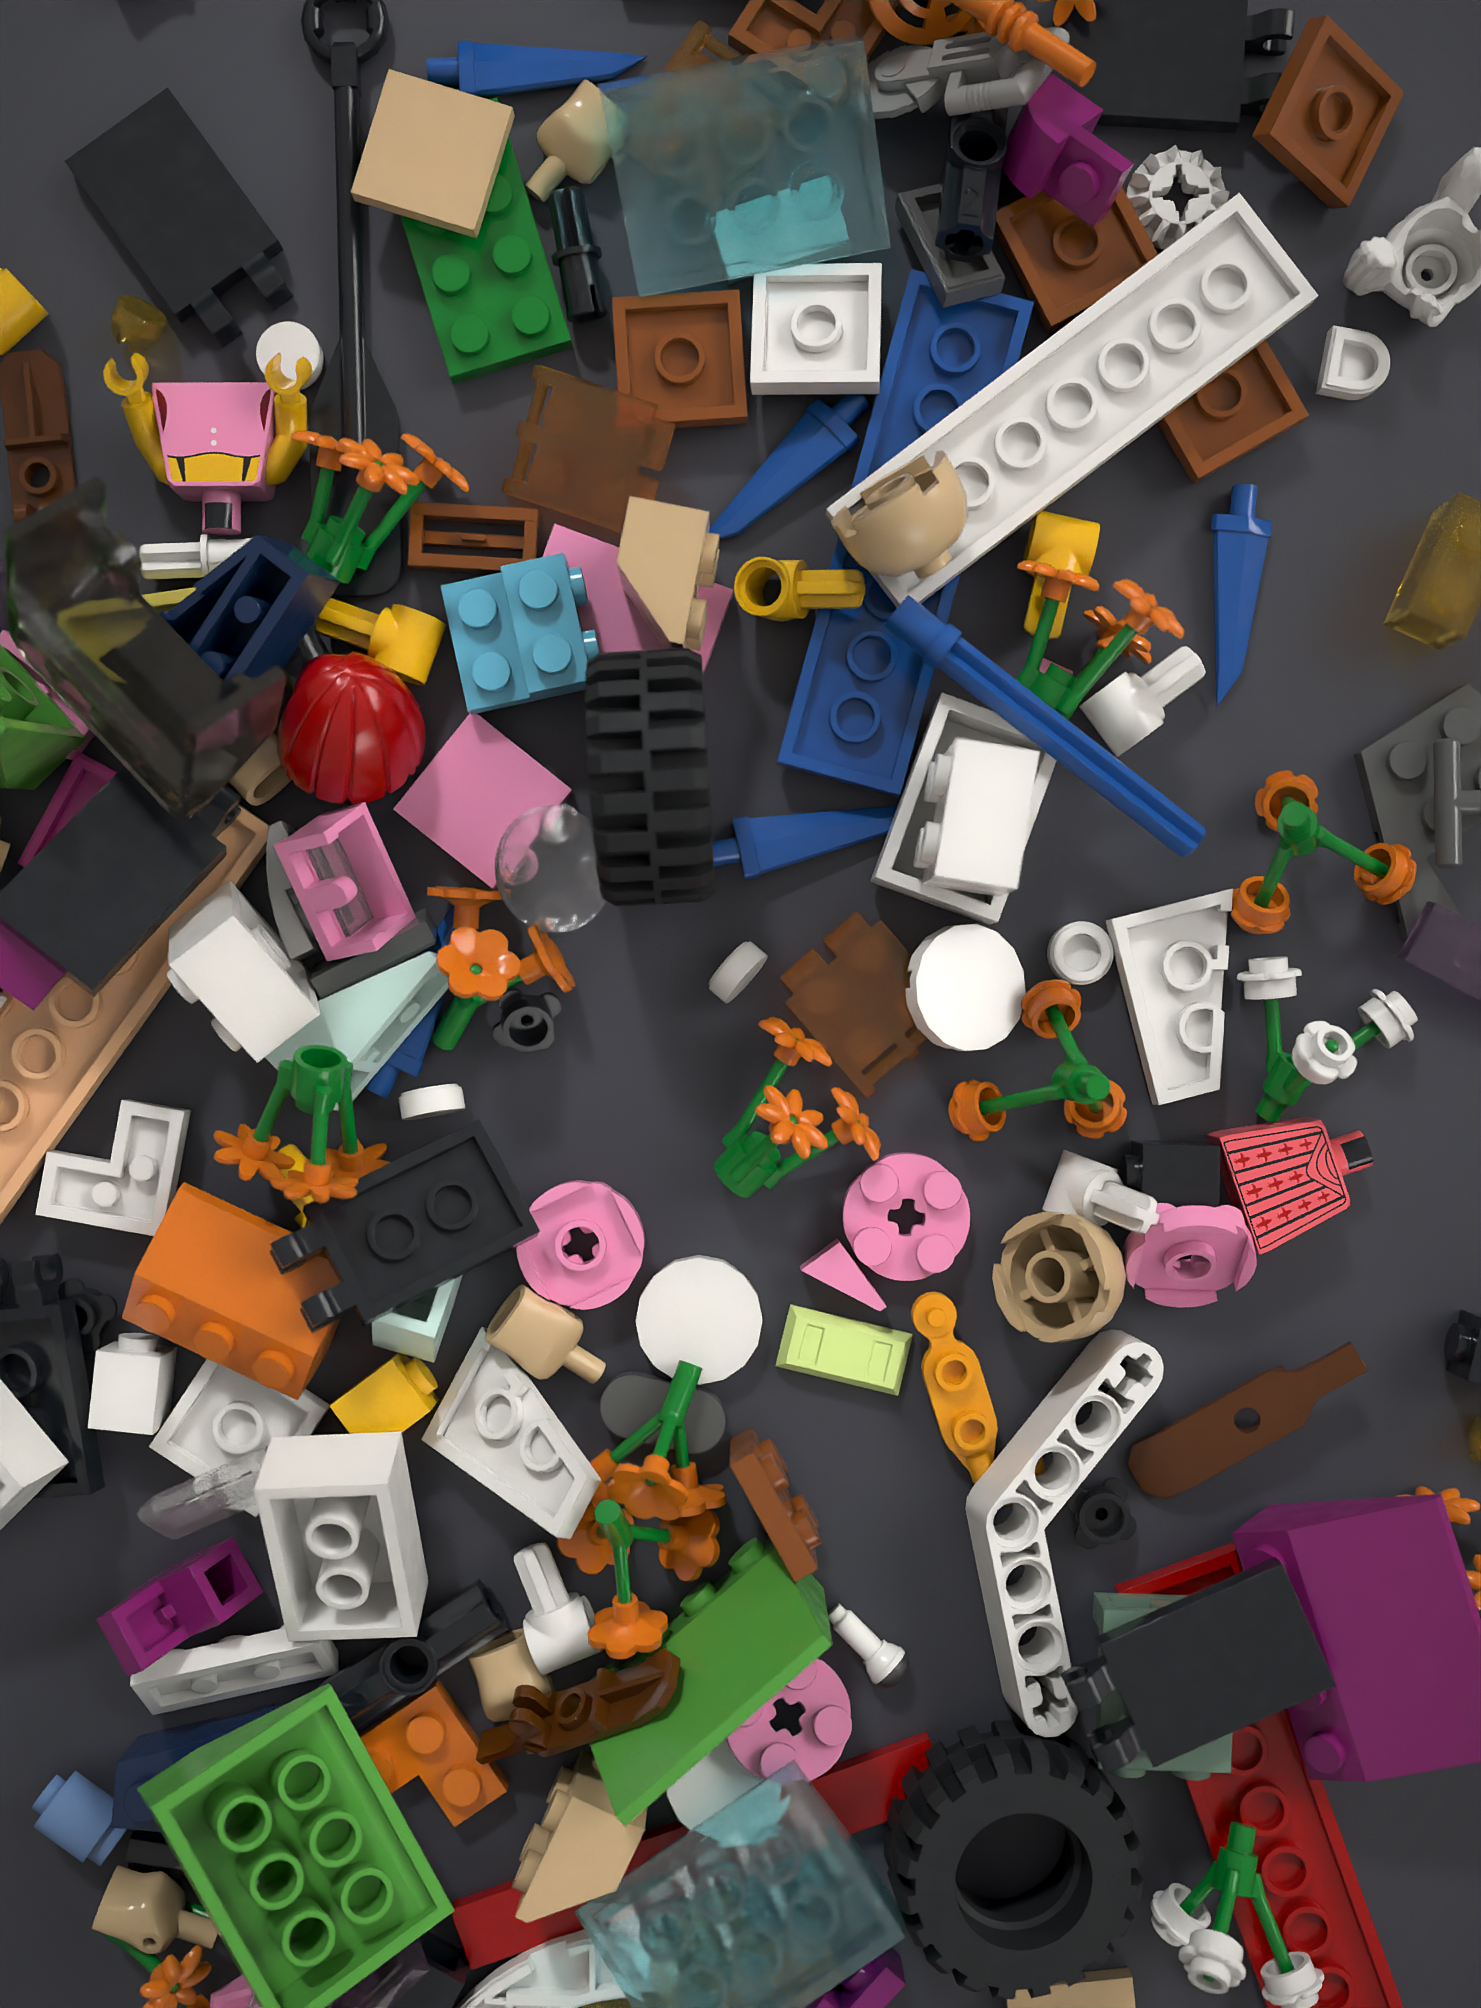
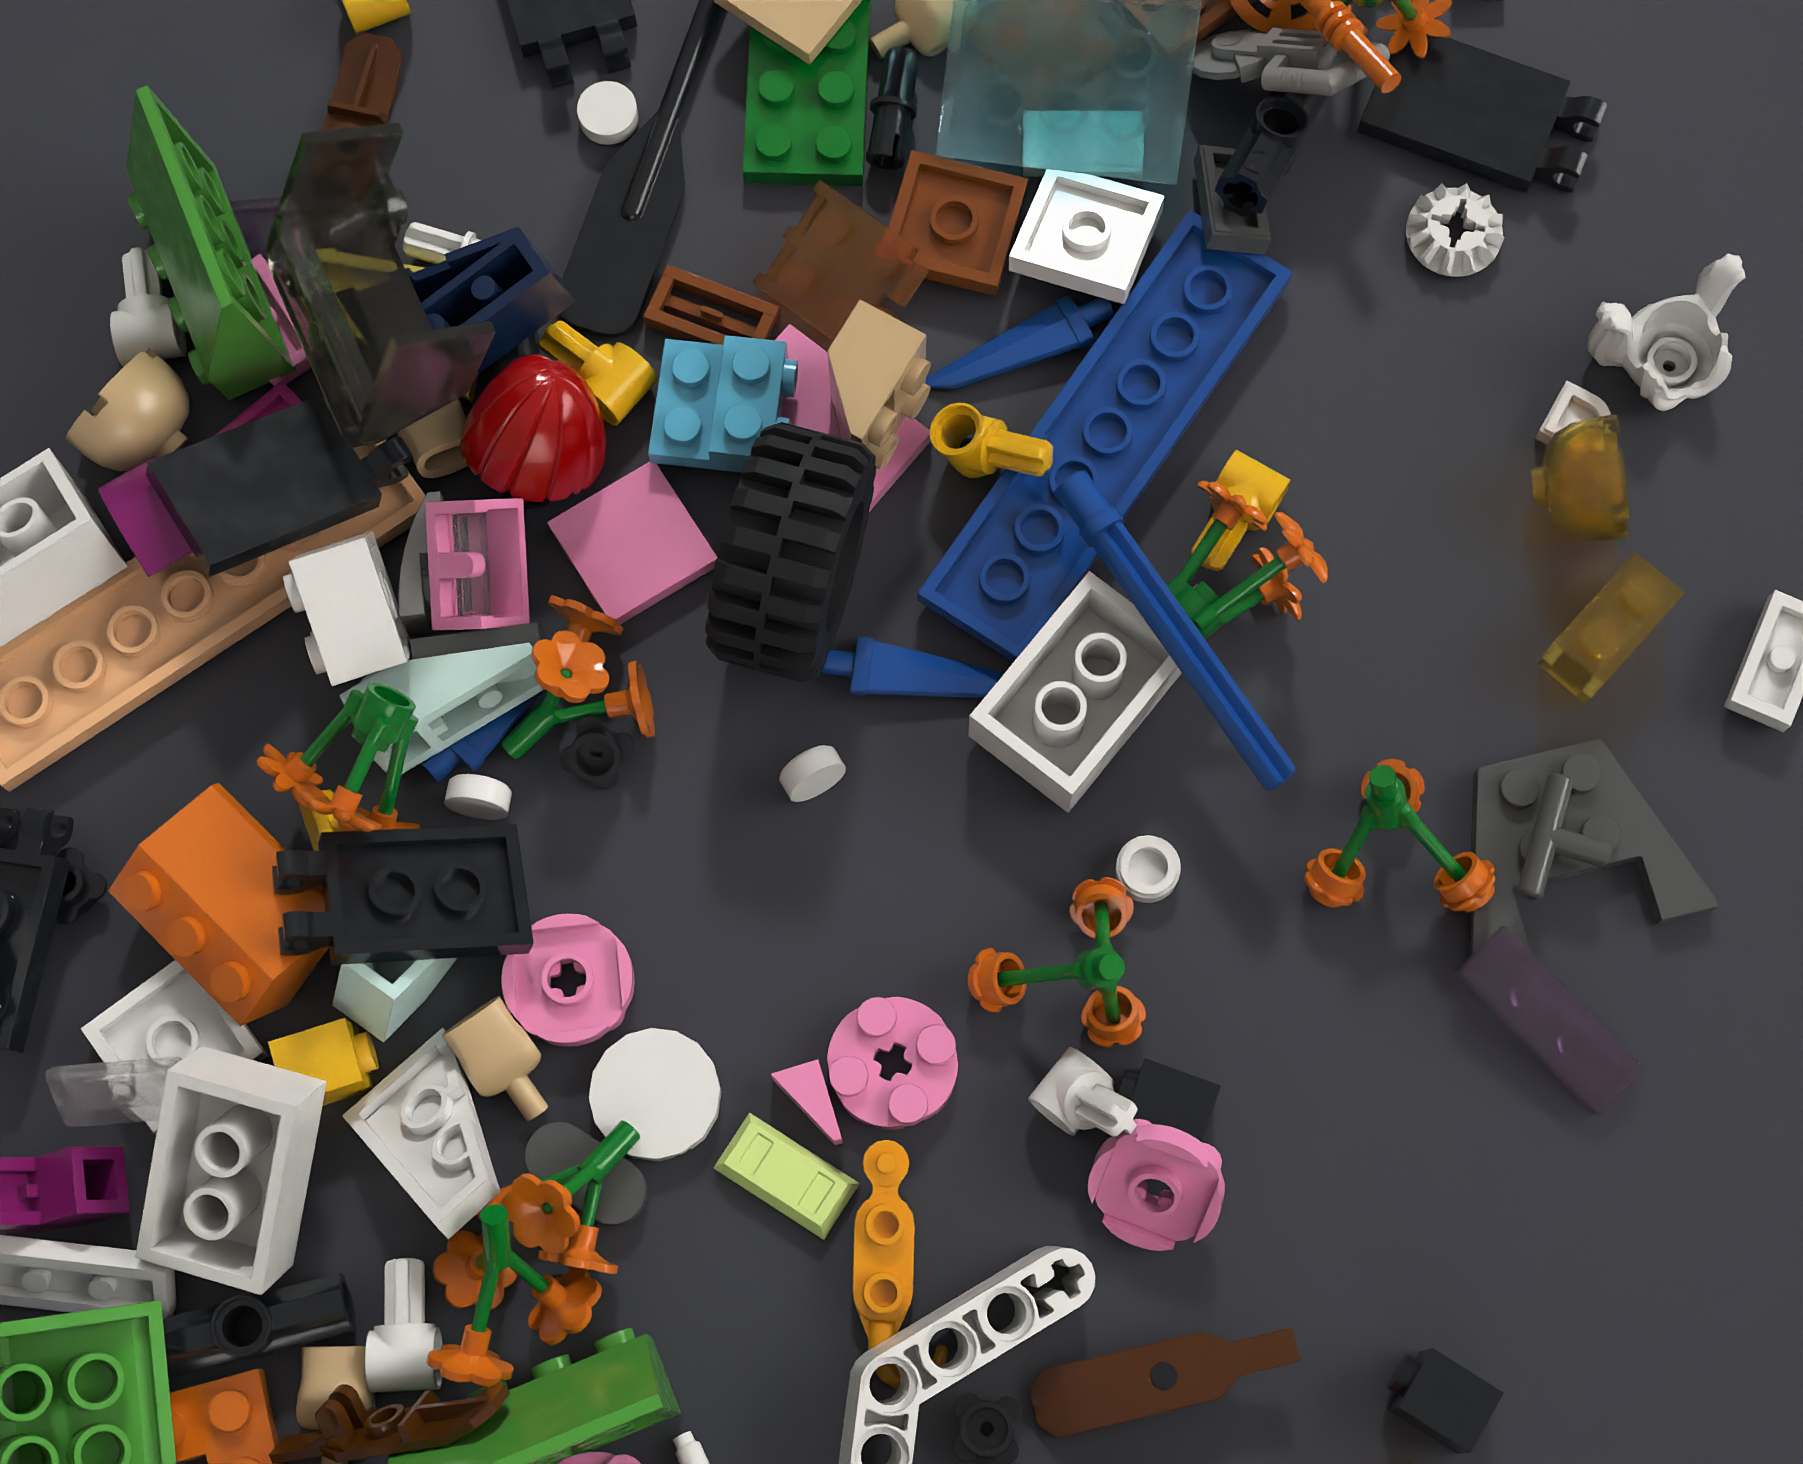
camera: 15 degrees right, 15 degrees down
white plate [35,1099,191,1236] -> none
white brick [88,1333,177,1435] -> none
torso [103,352,313,536] -> none
clear yellow hinge [109,295,167,352] -> none
plant [291,430,469,584] -> none
clear dish [495,804,606,933] -> none
plant [713,1016,881,1198] -> none
dark orange plate [730,1427,822,1582] -> none
clear orange plate [779,911,927,1098] -> none
white plate [826,193,1319,608] -> none
tan cylinder [831,450,968,579] -> none
white tile [905,924,1026,1051] -> none
white brick [914,738,1040,897] -> none
tan cylinder [992,1211,1126,1343] -> none
dark orange plate [994,187,1158,334] -> none
magenta brick [1002,74,1134,227] -> none
white axle [1079,646,1206,757] -> none
white wing [1106,888,1233,1105] -> none
dark orange plate [1157,340,1309,485] -> none
coral torso [1205,1117,1373,1254] -> none
blue bar [1211,484,1272,706] -> none
white plant [1237,956,1418,1123] -> none
dark orange plate [1252,15,1405,209] -> none
none -> clear yellow cylinder [1531,414,1630,541]

